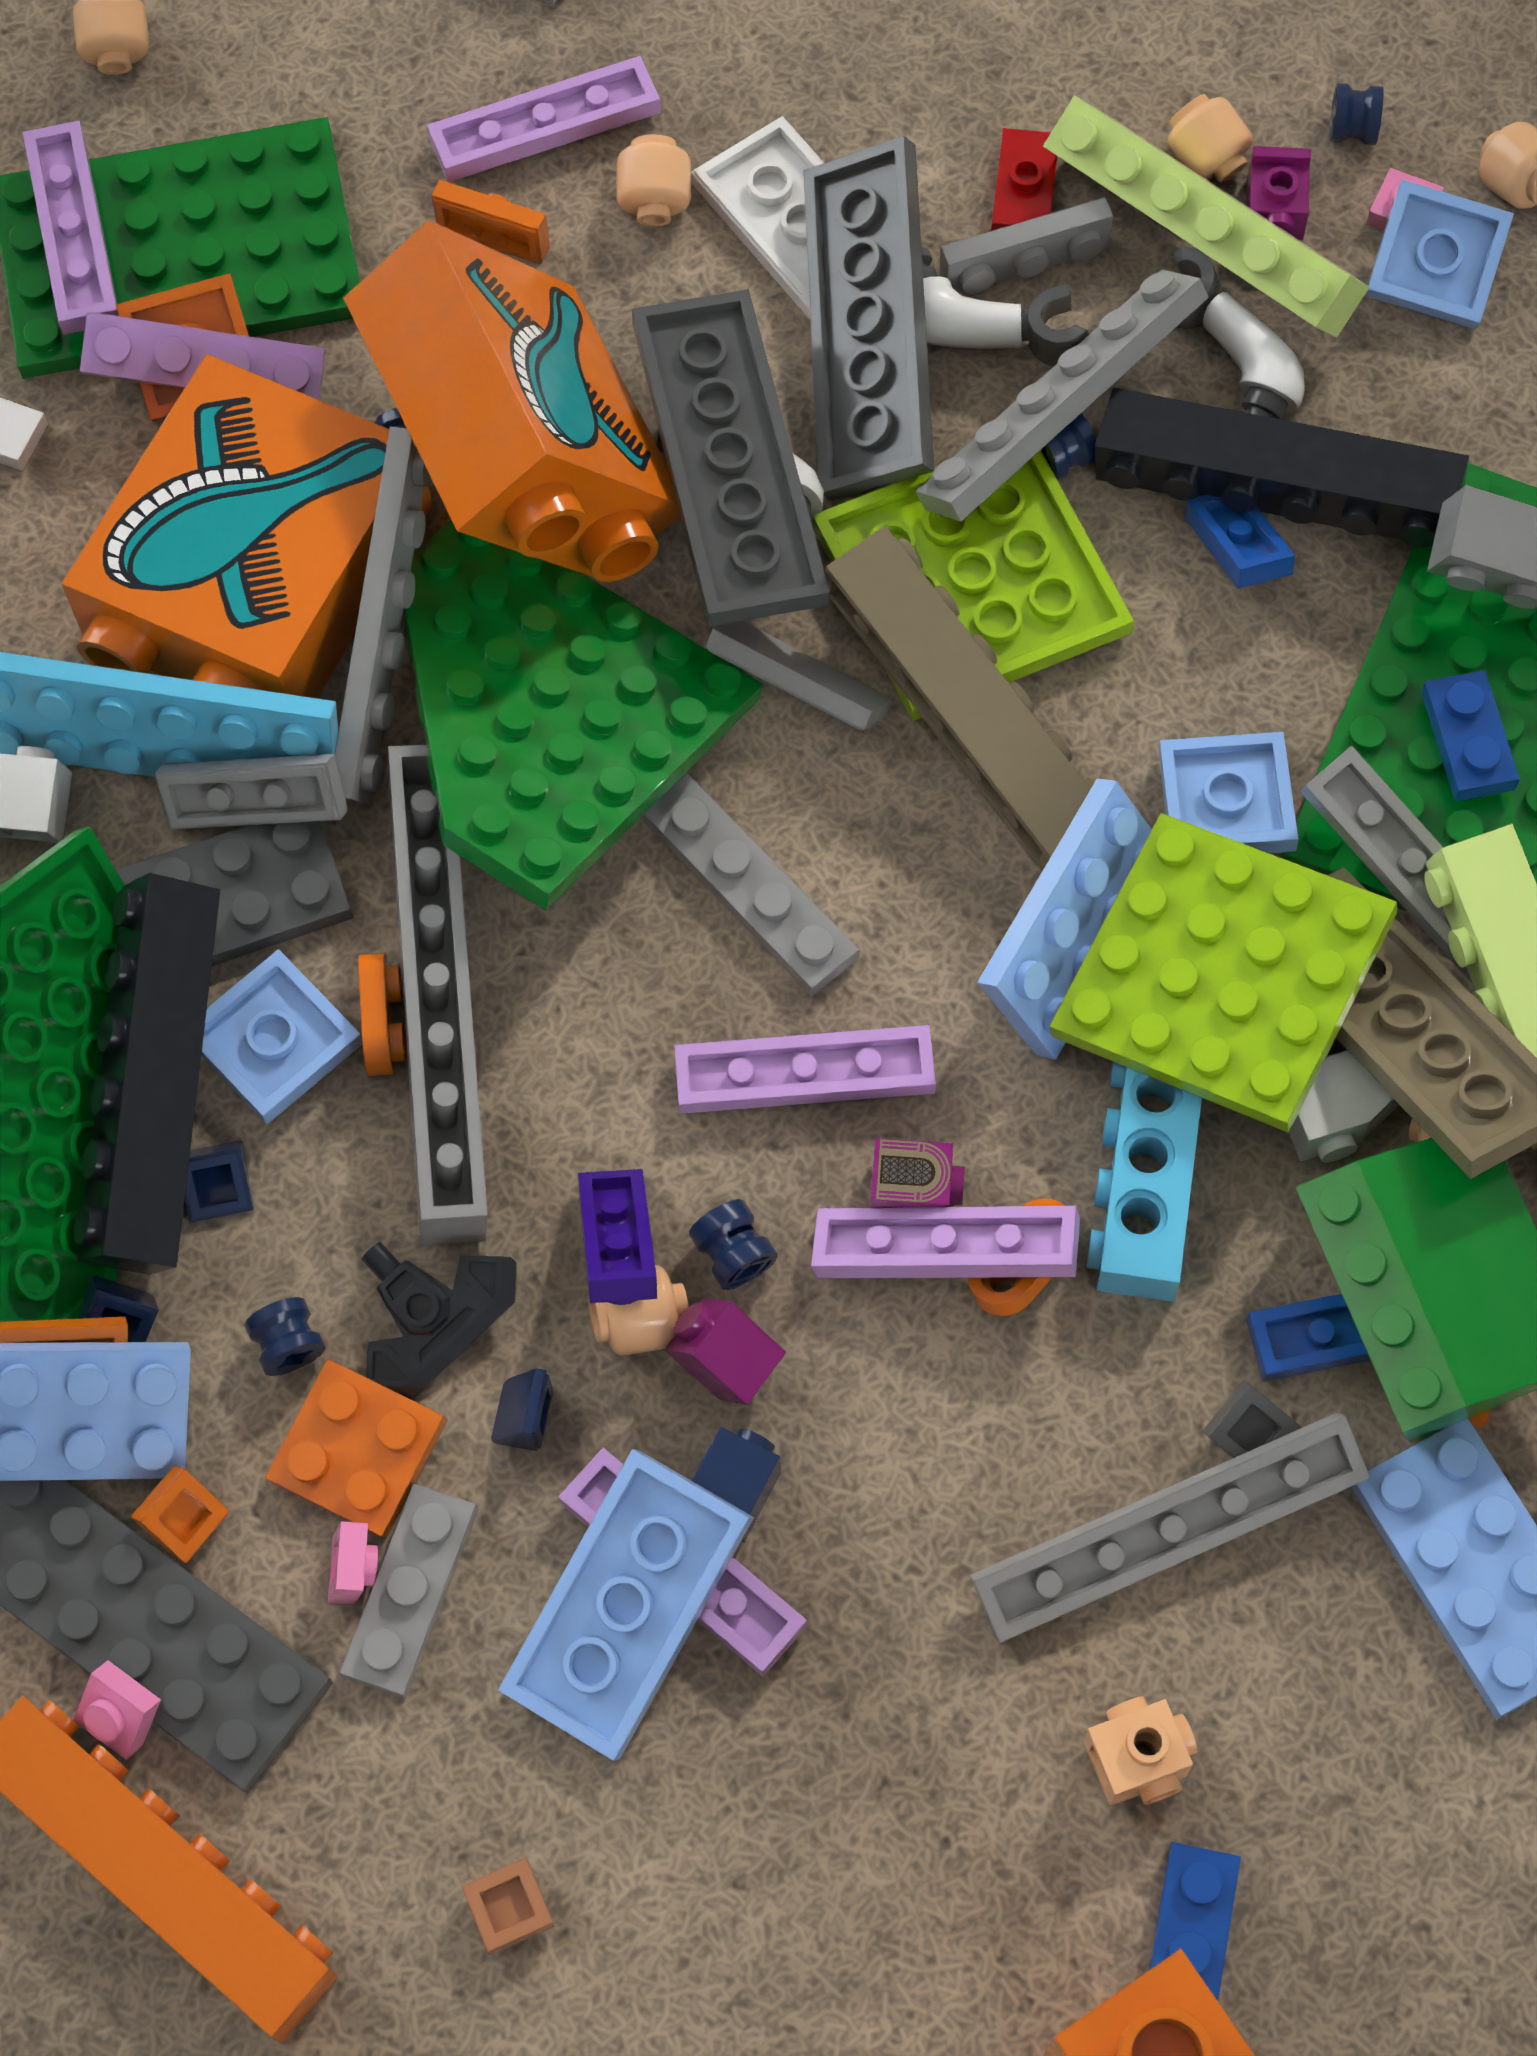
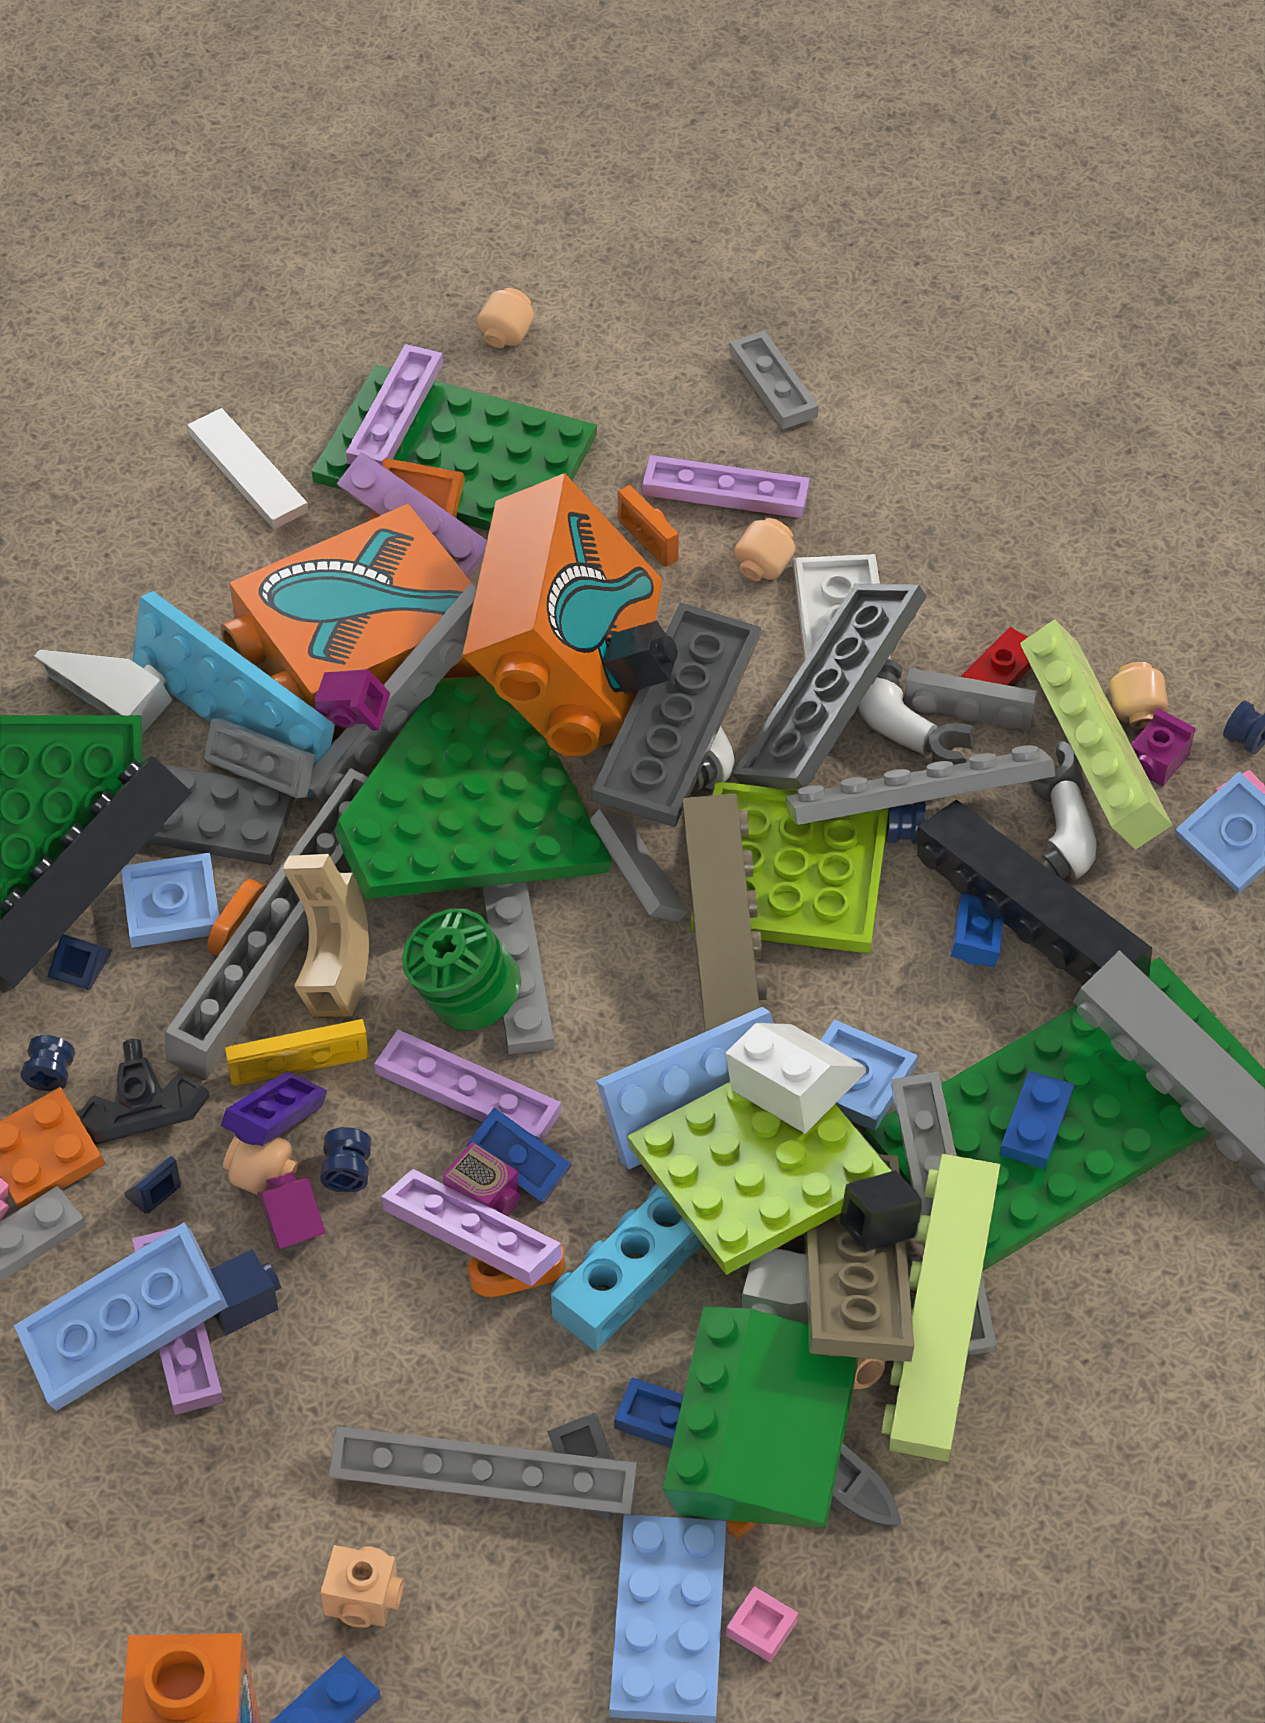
camera: 30 degrees right, 15 degrees down
none -> yellow tile [225,1019,369,1087]
none -> tan arch [283,854,369,1017]
none -> magenta brick [315,669,390,731]
none -> green wheel [402,909,521,1031]
none -> blue plate [466,1107,573,1203]
none -> black brick [603,620,678,693]
none -> white slope [725,1023,866,1133]
none -> black brick [839,1170,922,1252]

